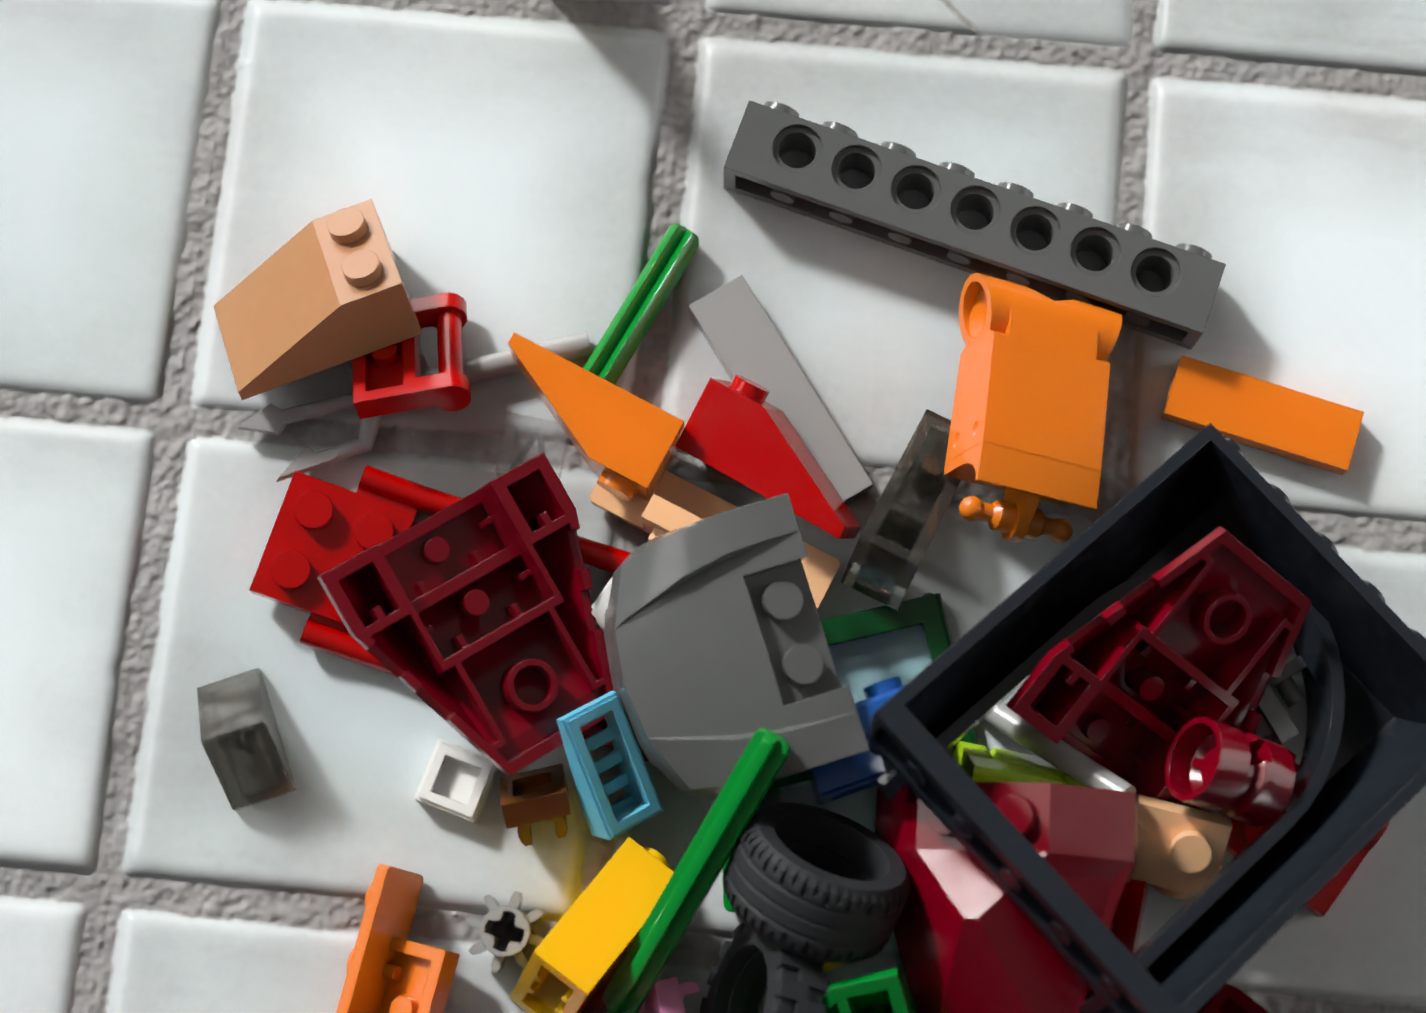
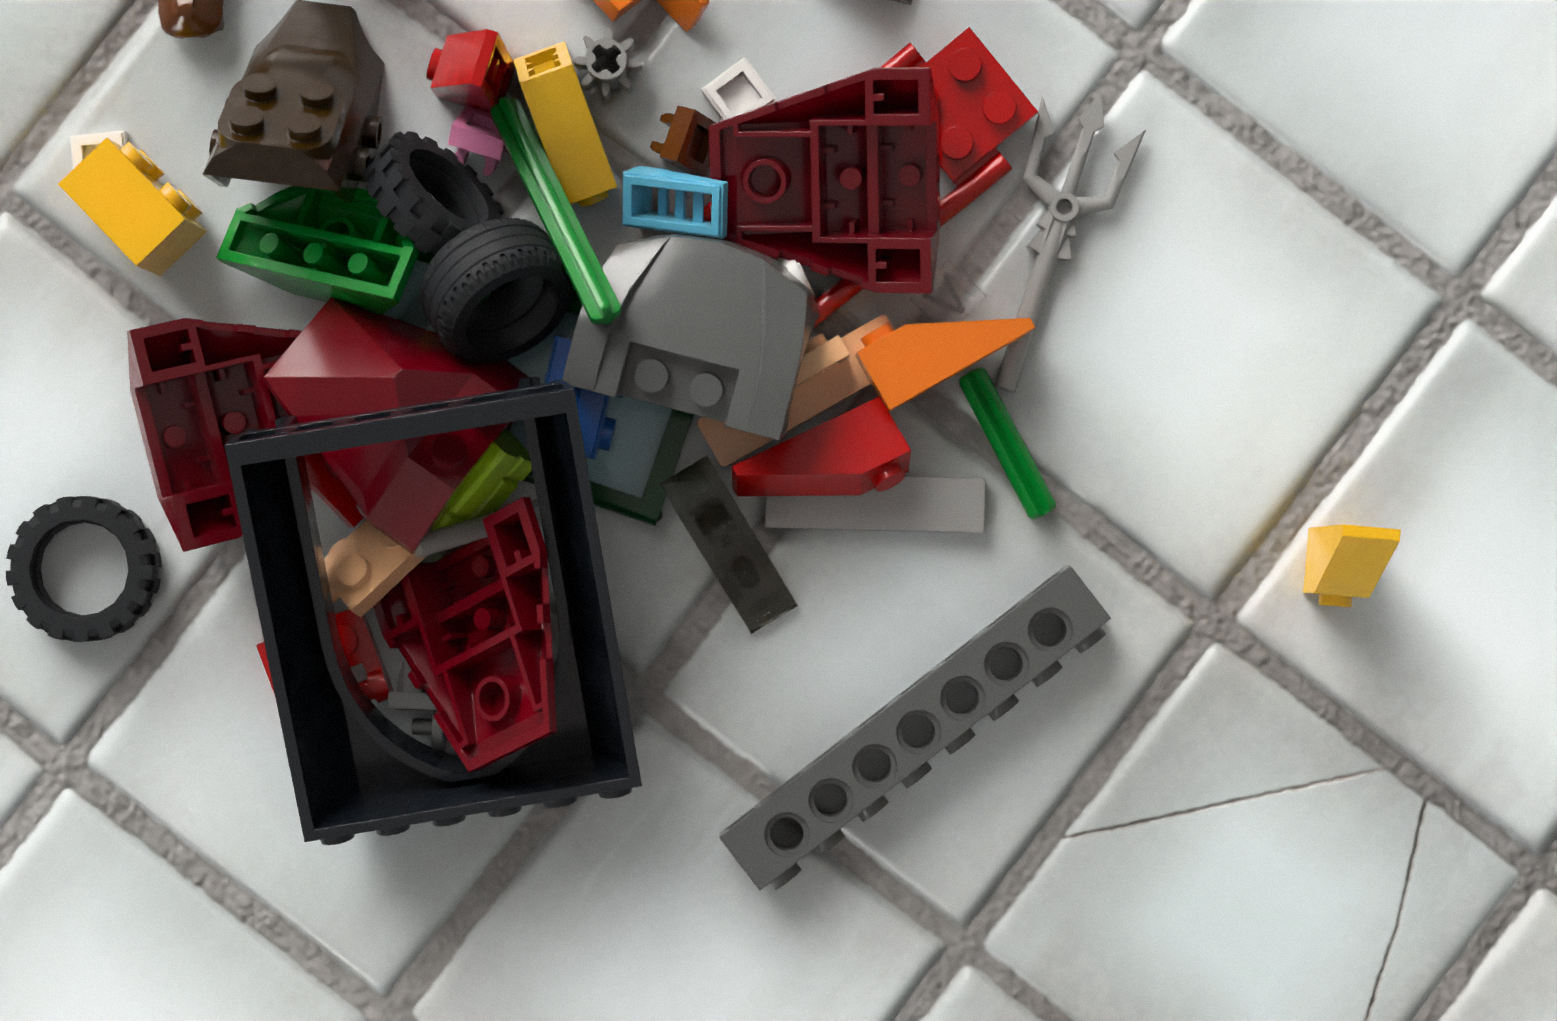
camera: 120 degrees right, 10 degrees up
slope [213,199,422,400] -> none
red plate [353,293,471,419] -> none
orange piece [943,273,1122,543] -> none
orange tile [1161,355,1364,475] -> none
dark red wheel [1164,716,1296,827] -> none

